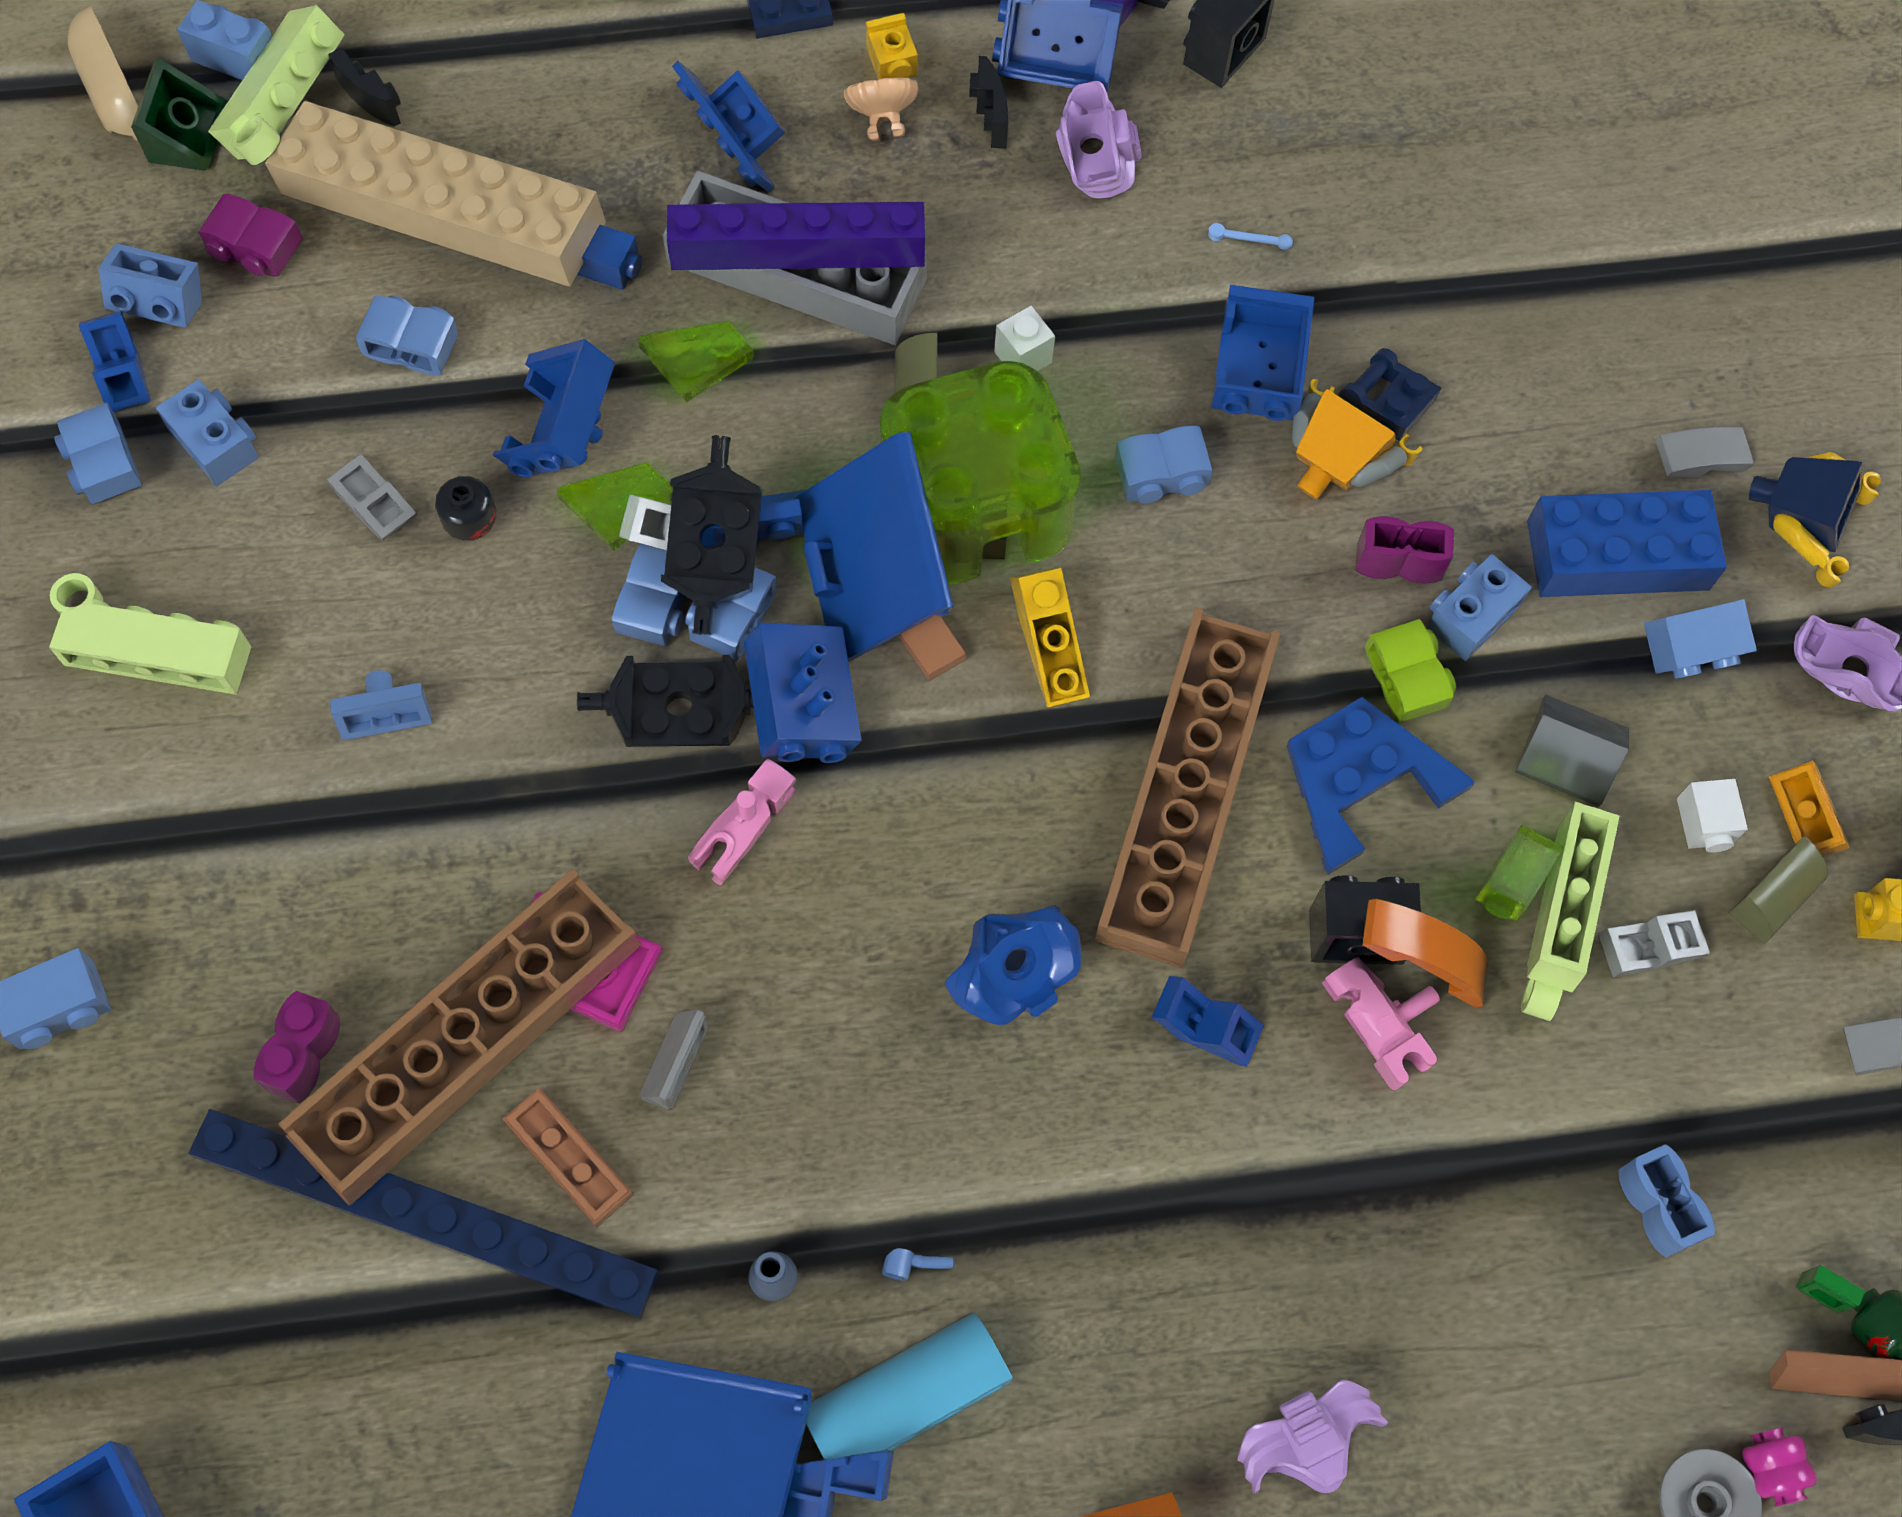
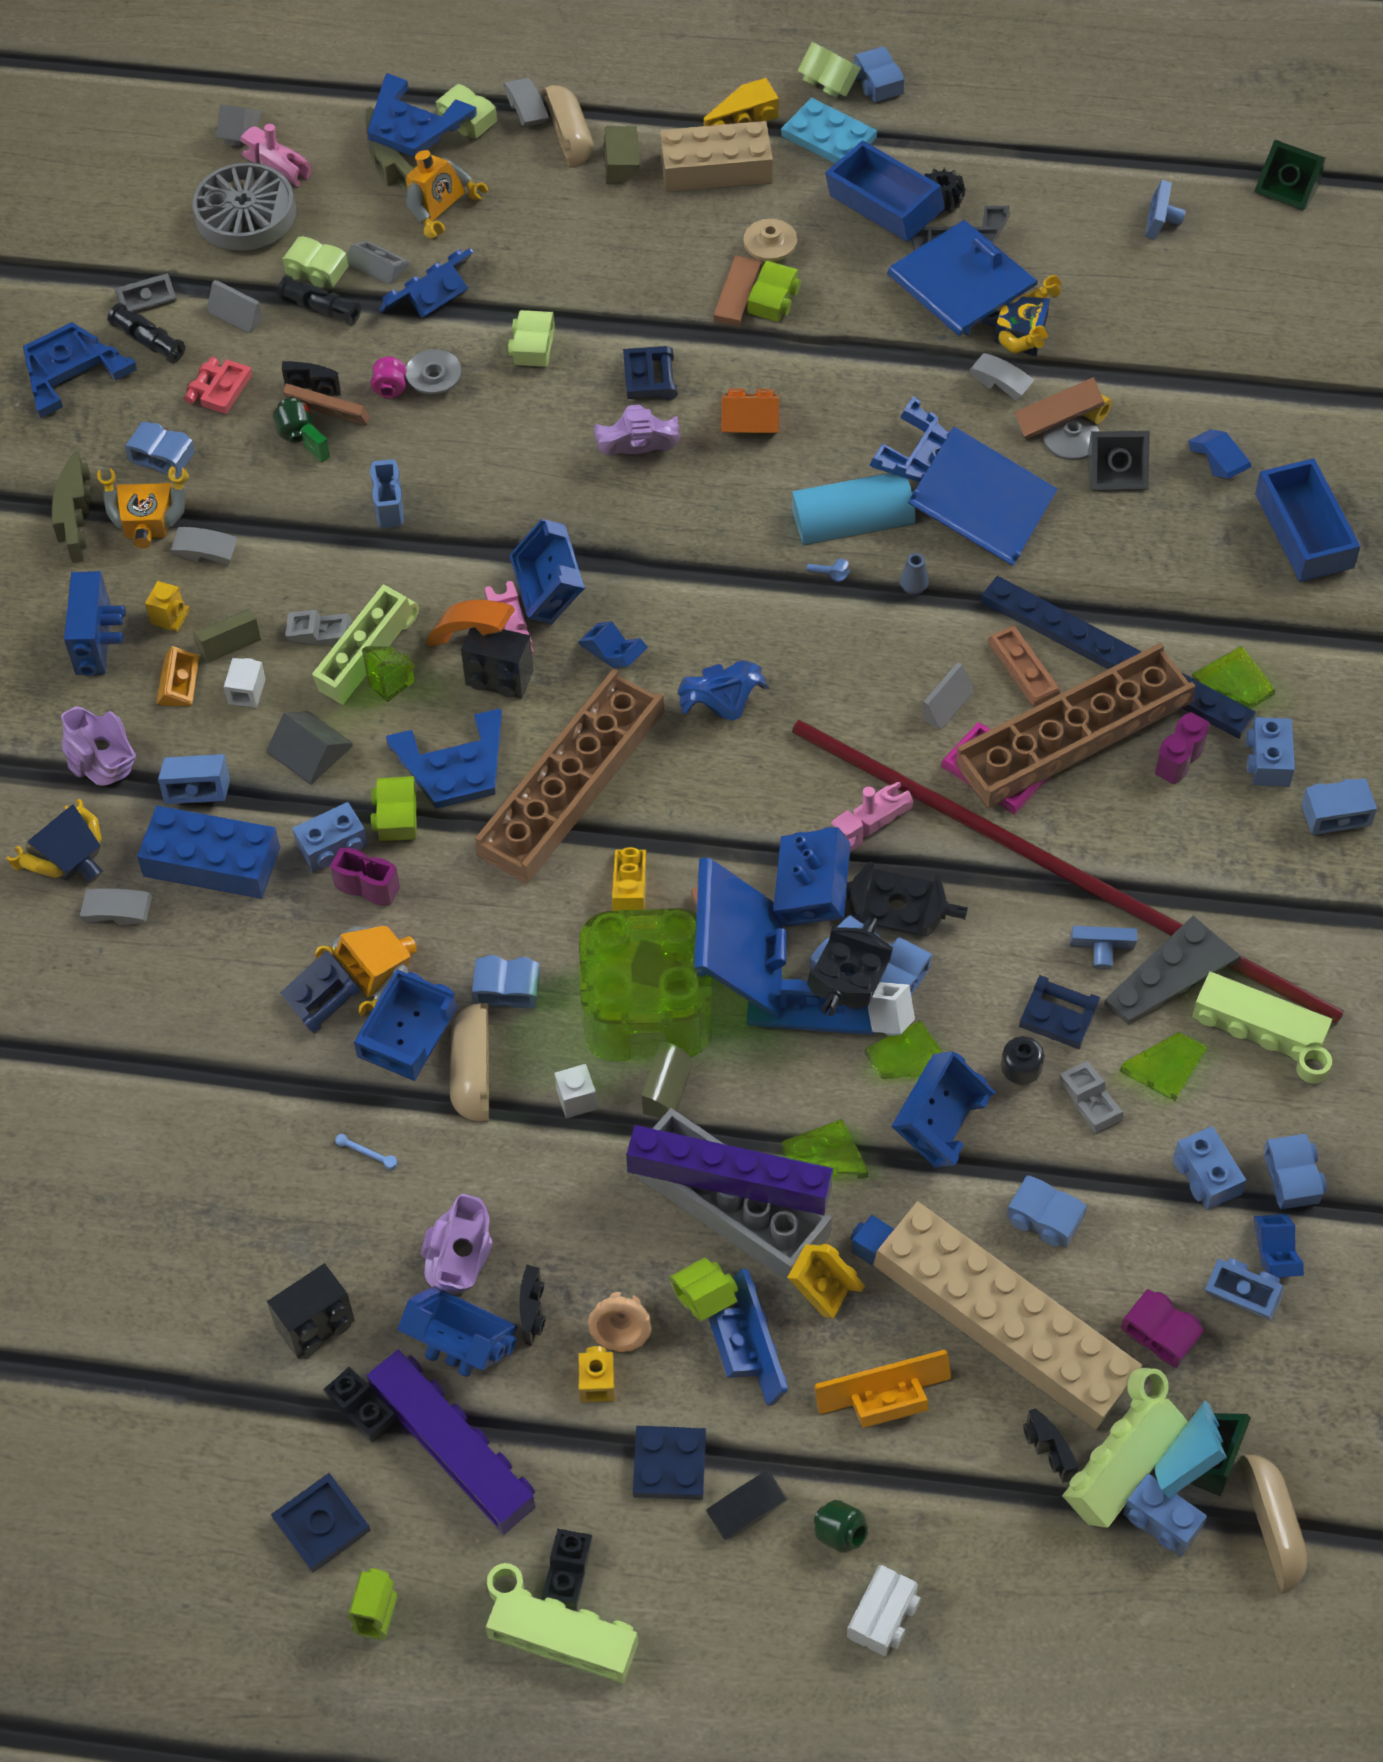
camera: 160 degrees left, 10 degrees down
none -> tan brick [450,1003,489,1121]
none -> blue piece [509,518,585,624]
none -> lime brick [668,1257,738,1321]
none -> yellow bracket [787,1244,865,1319]
none -> dark red piece [792,720,1344,1025]
none -> light orange bracket [814,1350,951,1428]
none -> dark blue plate [1019,975,1101,1050]
none -> dark grey wing [1105,915,1241,1025]
none -> clear neon green wing [1120,1032,1207,1102]
none -> medium azure slope [1155,1400,1227,1498]
none -> clear neon green wing [1192,646,1275,709]
none -> medium blue brick [1246,717,1295,787]

